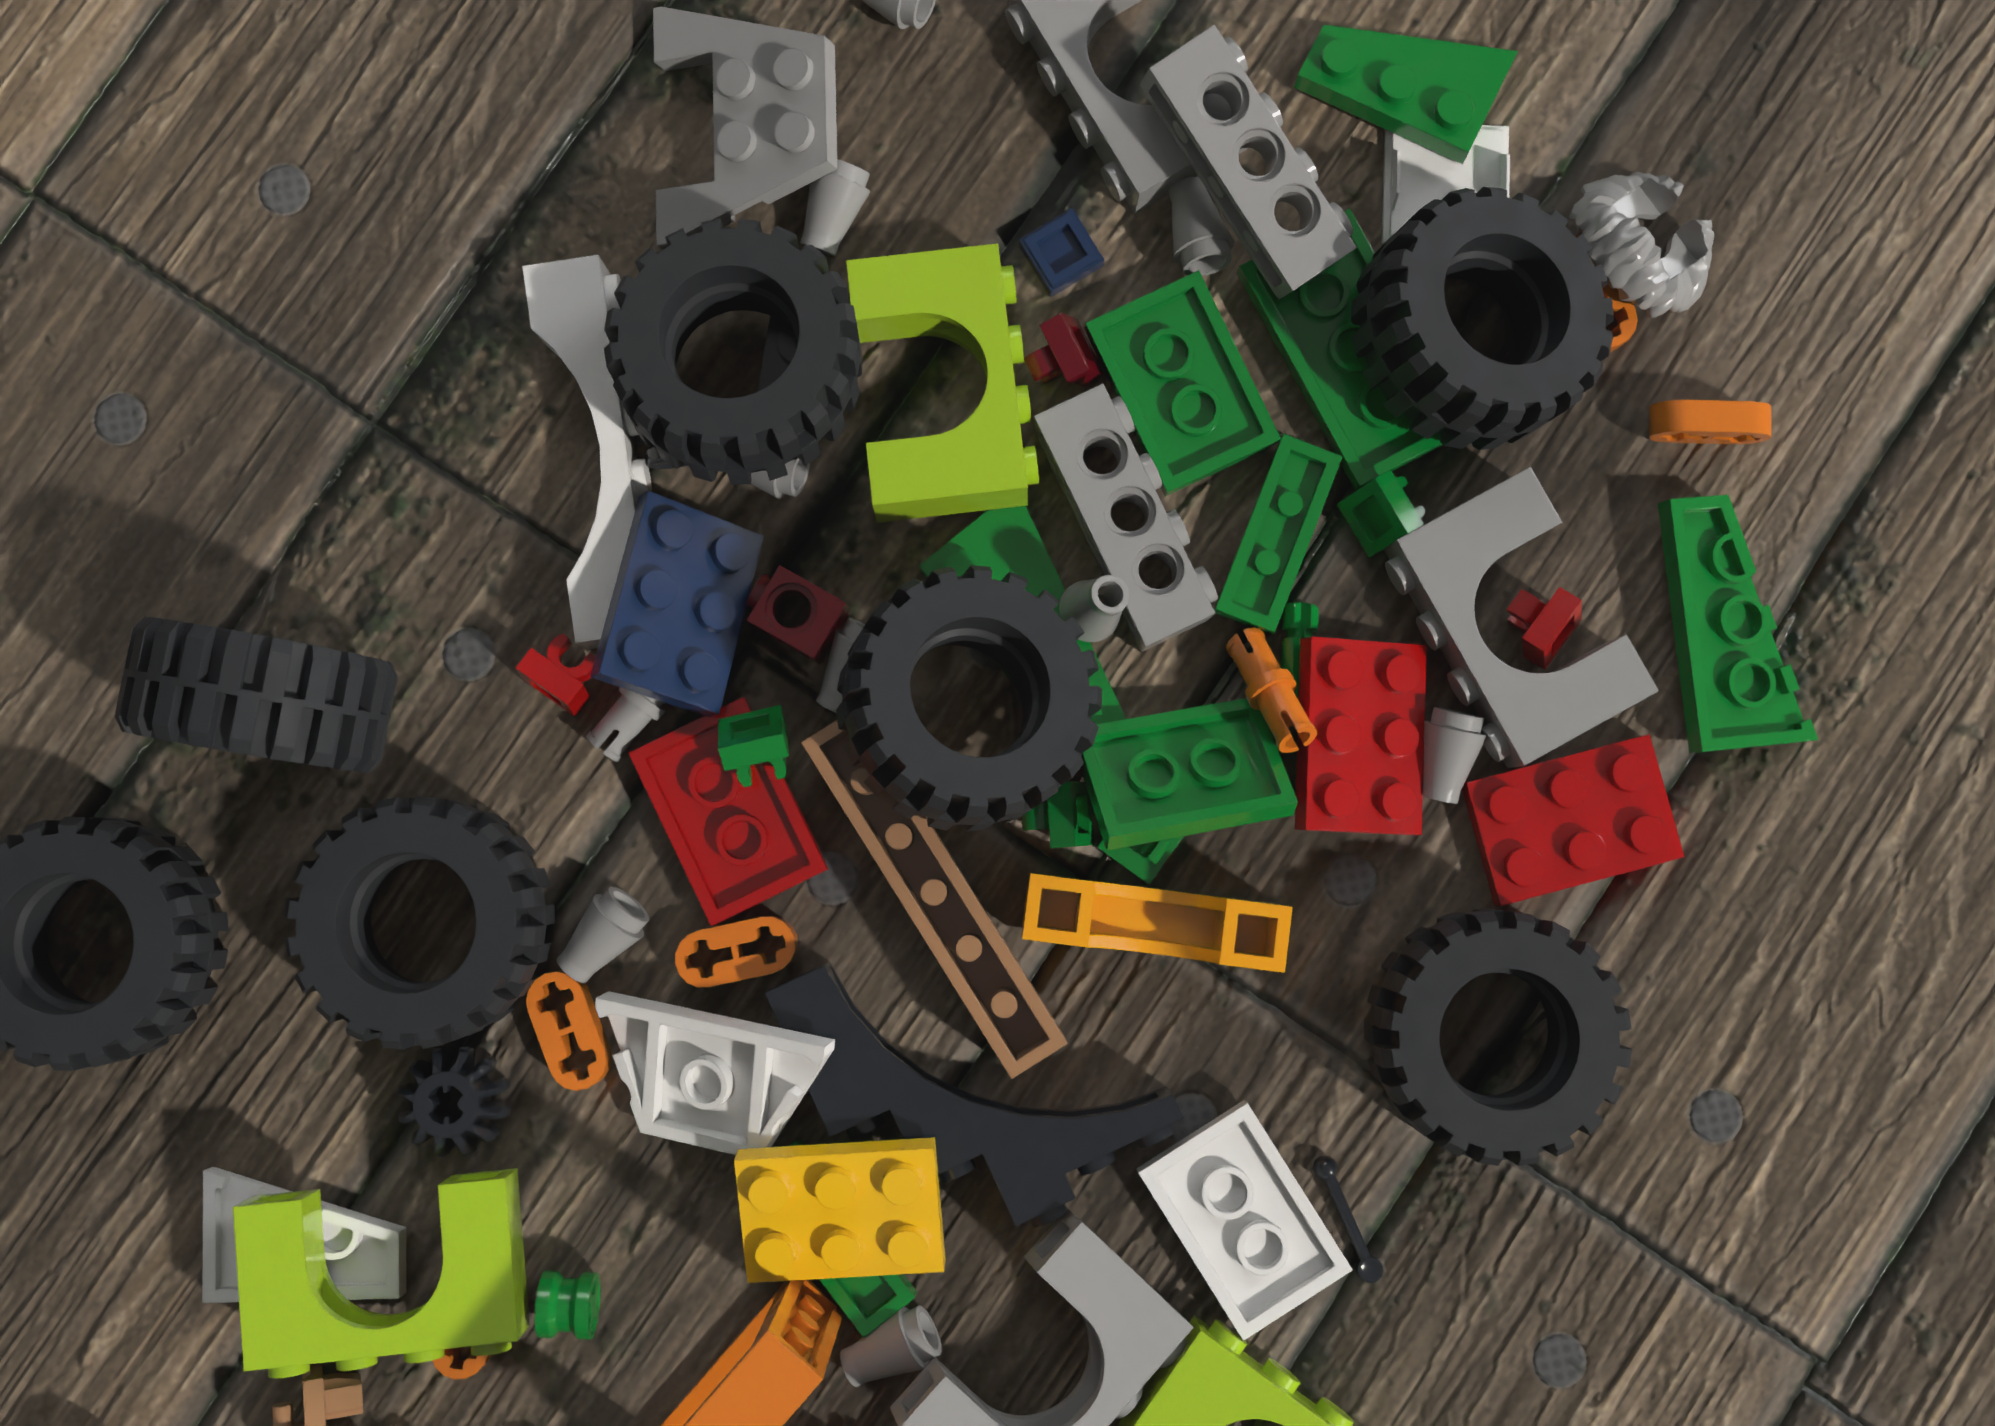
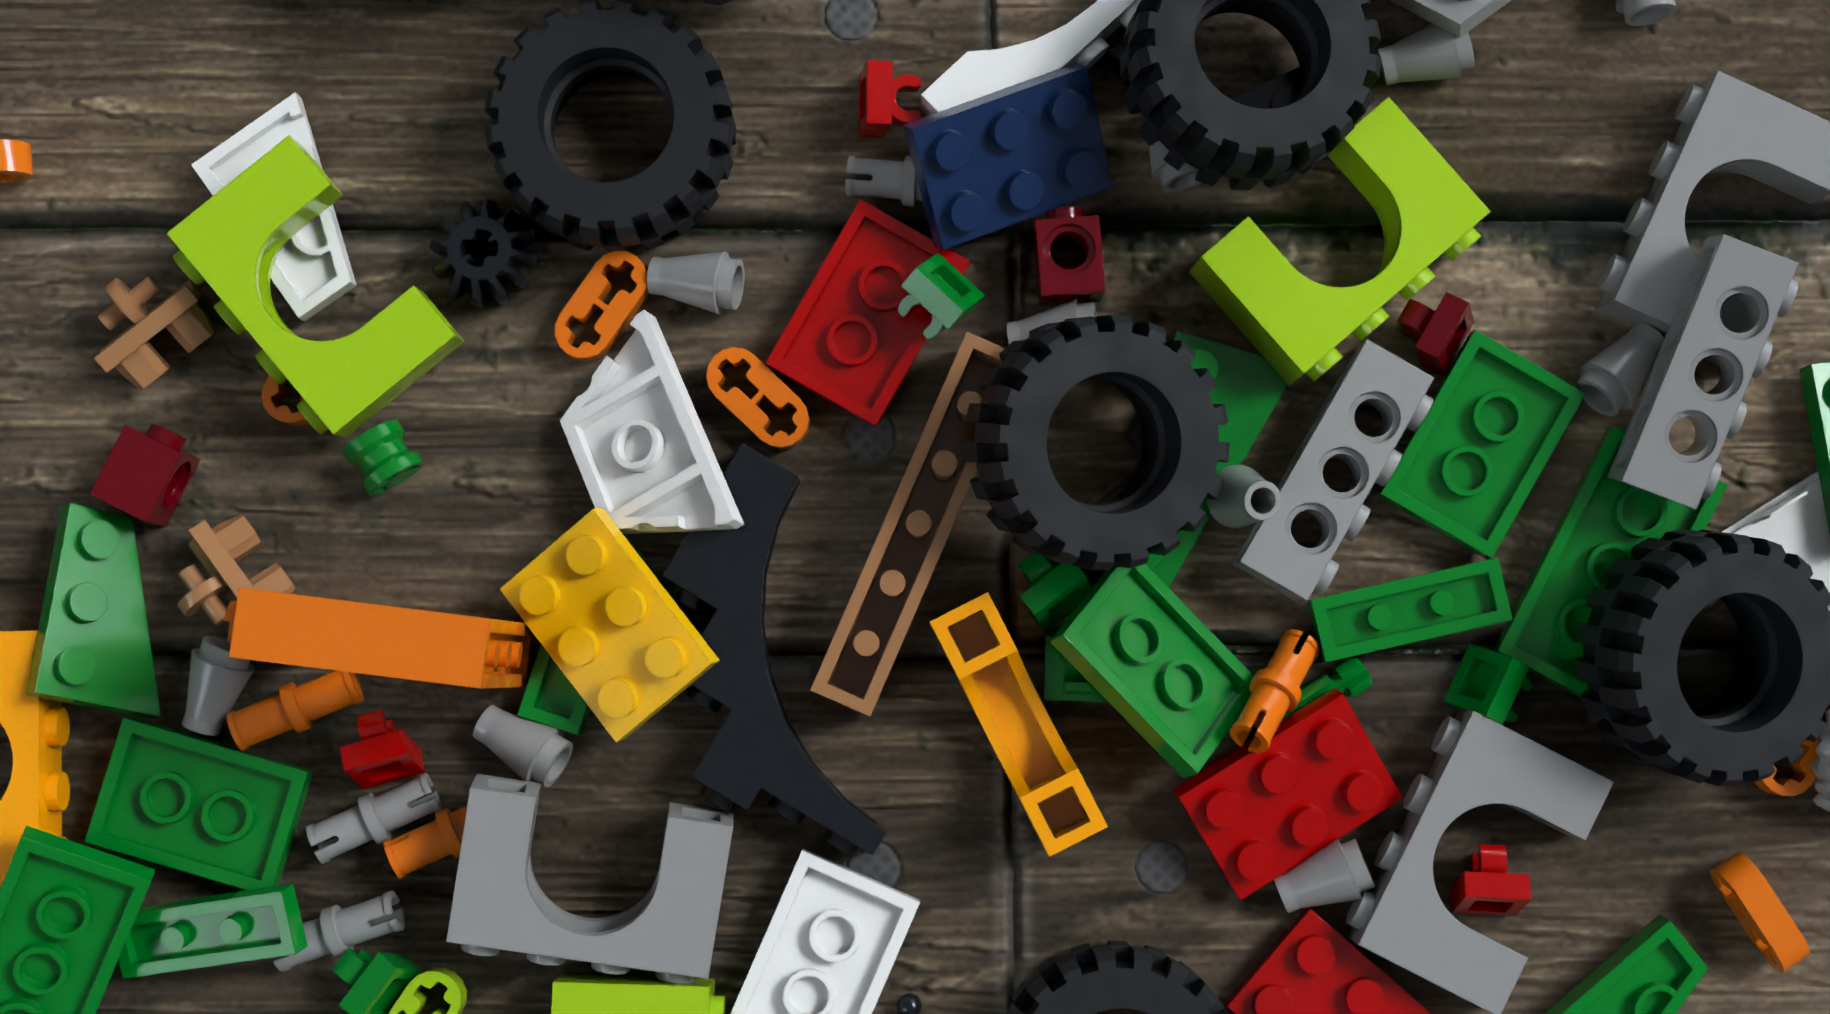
camera: 60 degrees right, 0 degrees up
dark blue tile [1019,208,1104,297] -> none

